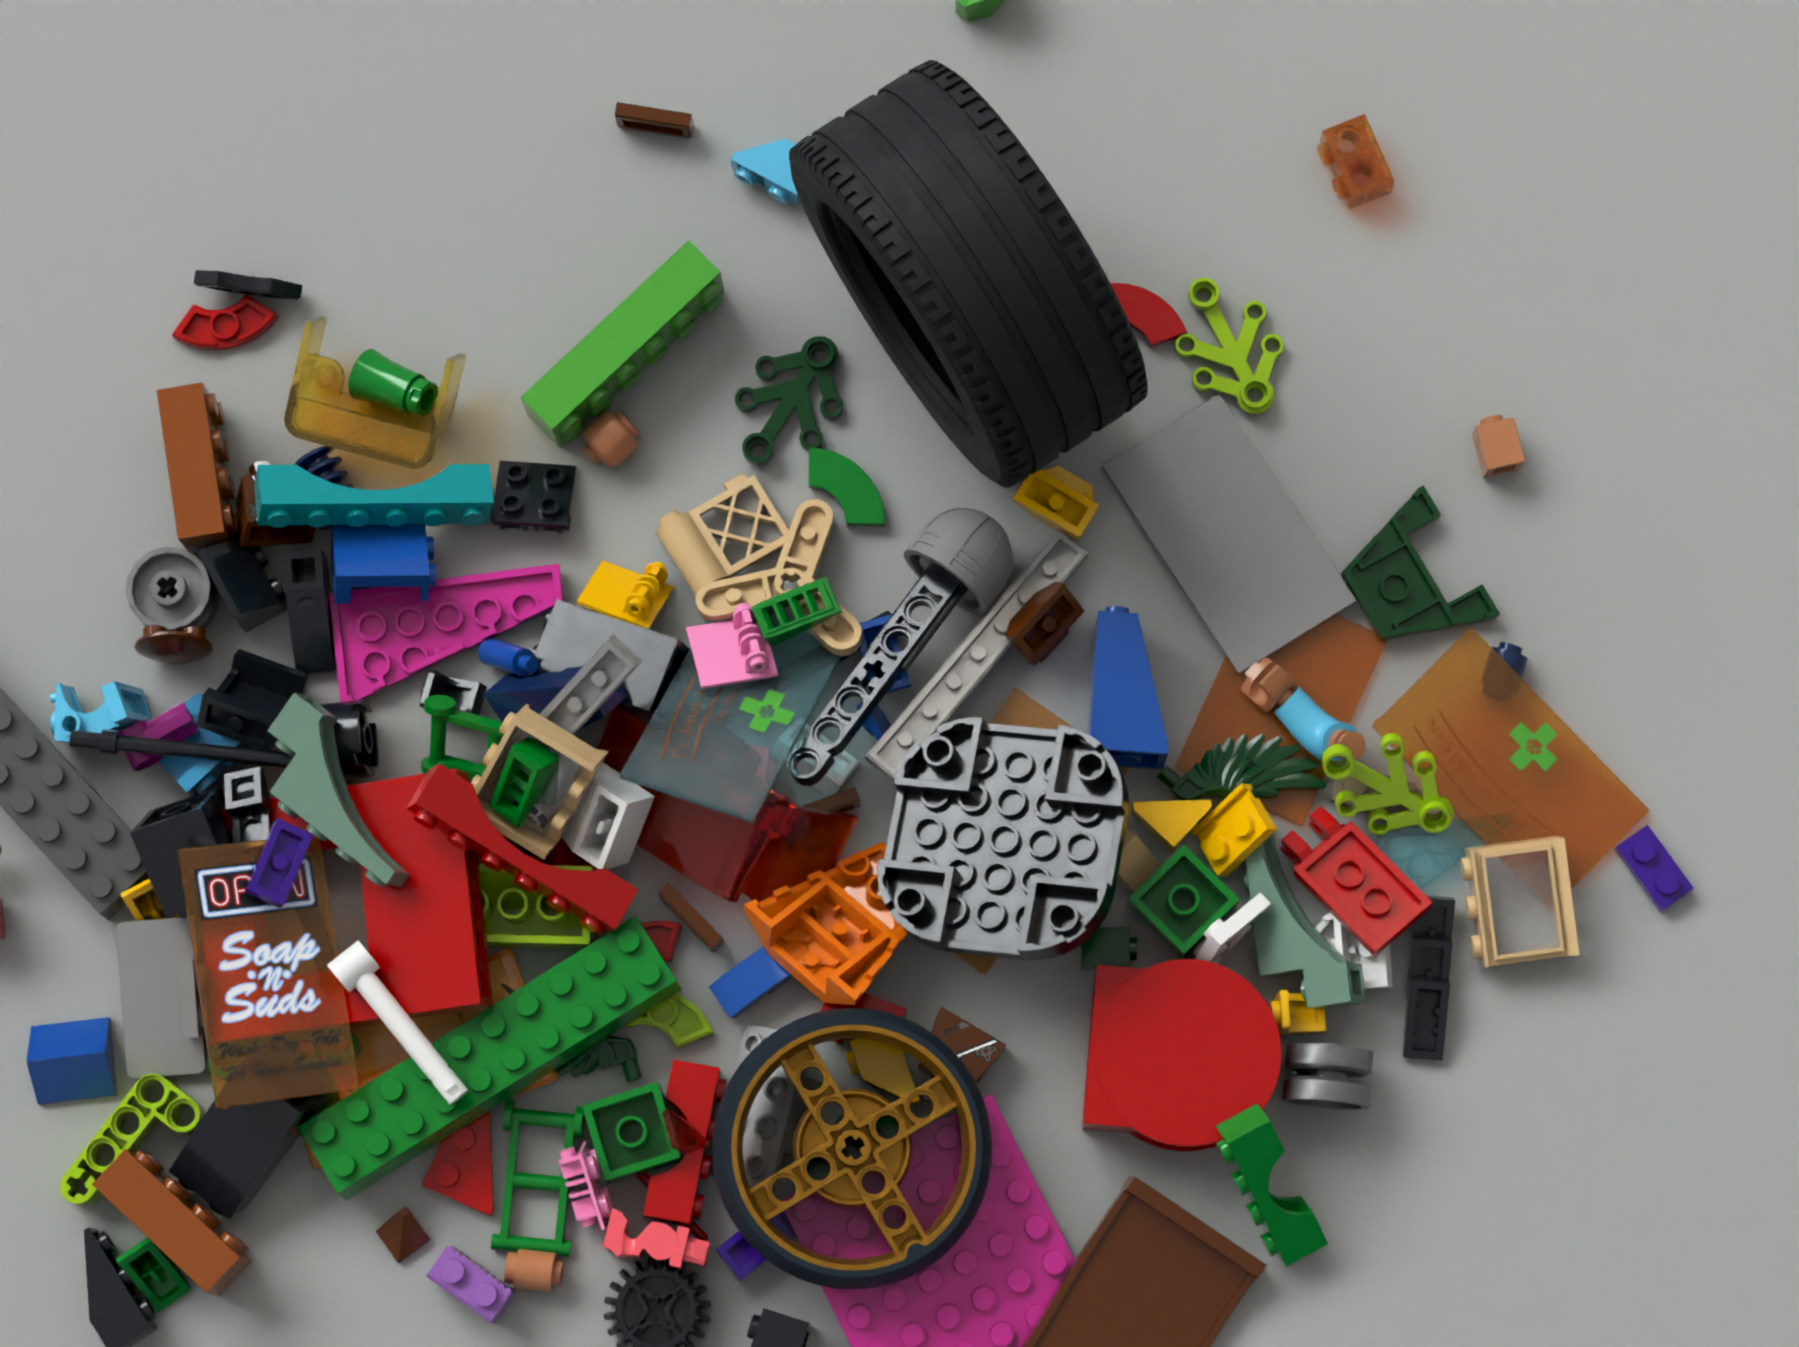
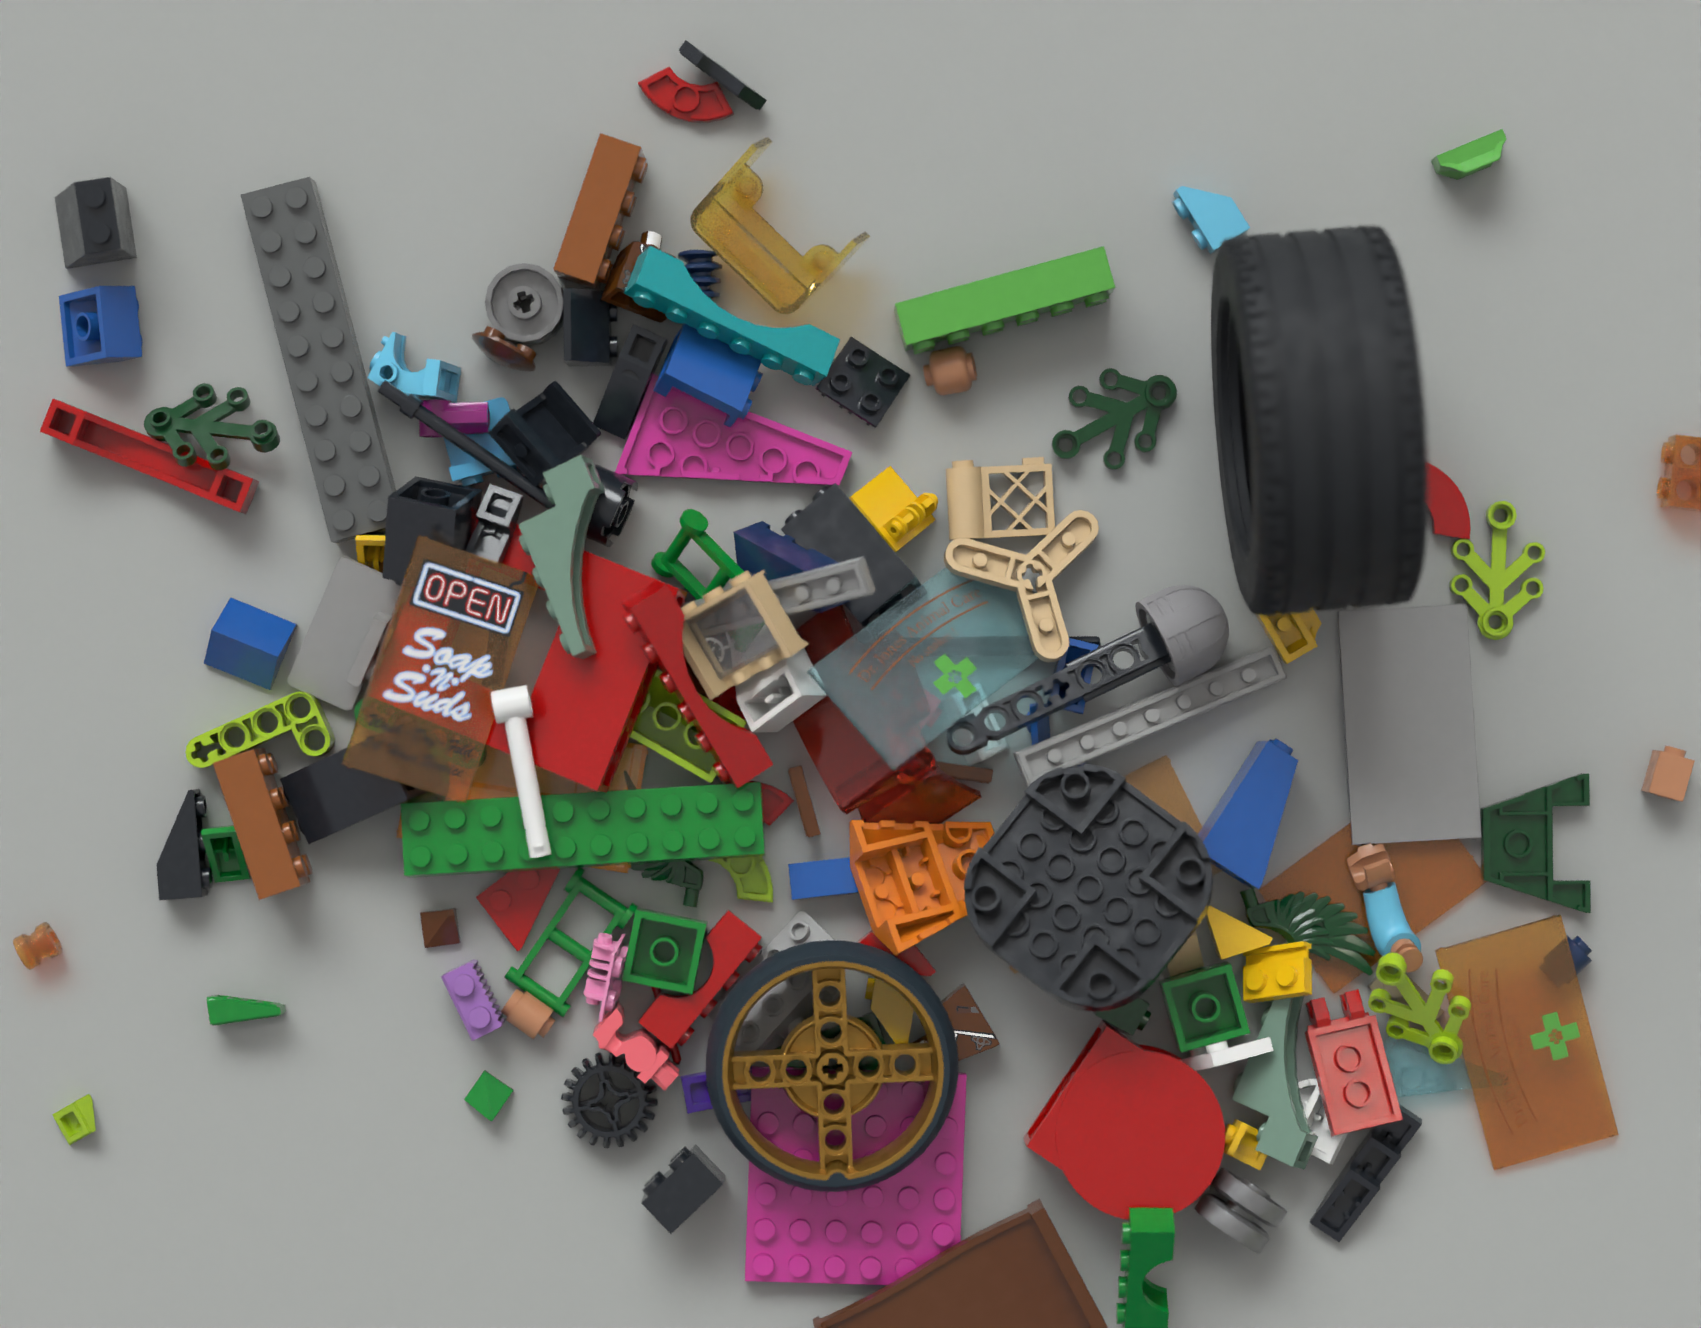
camera: 20 degrees right, 10 degrees up
dark purple plate [244,818,313,908] -> none
green plant [348,349,438,417] -> none
black bracket [420,670,487,715] -> none
blue cylinder [478,638,539,677] -> none
green slope [489,737,558,828] -> none
reddish brown tile [615,102,694,139] -> none
clear red slope [662,1109,709,1154] -> none
bright pink hinge [686,603,778,689] -> none
green slope [751,577,842,646] -> none
green tile [809,447,885,526] -> none
reddish brown slope [1005,582,1085,665] -> none
window [1460,836,1580,967] -> none
dark purple plate [1614,825,1694,912] -> none

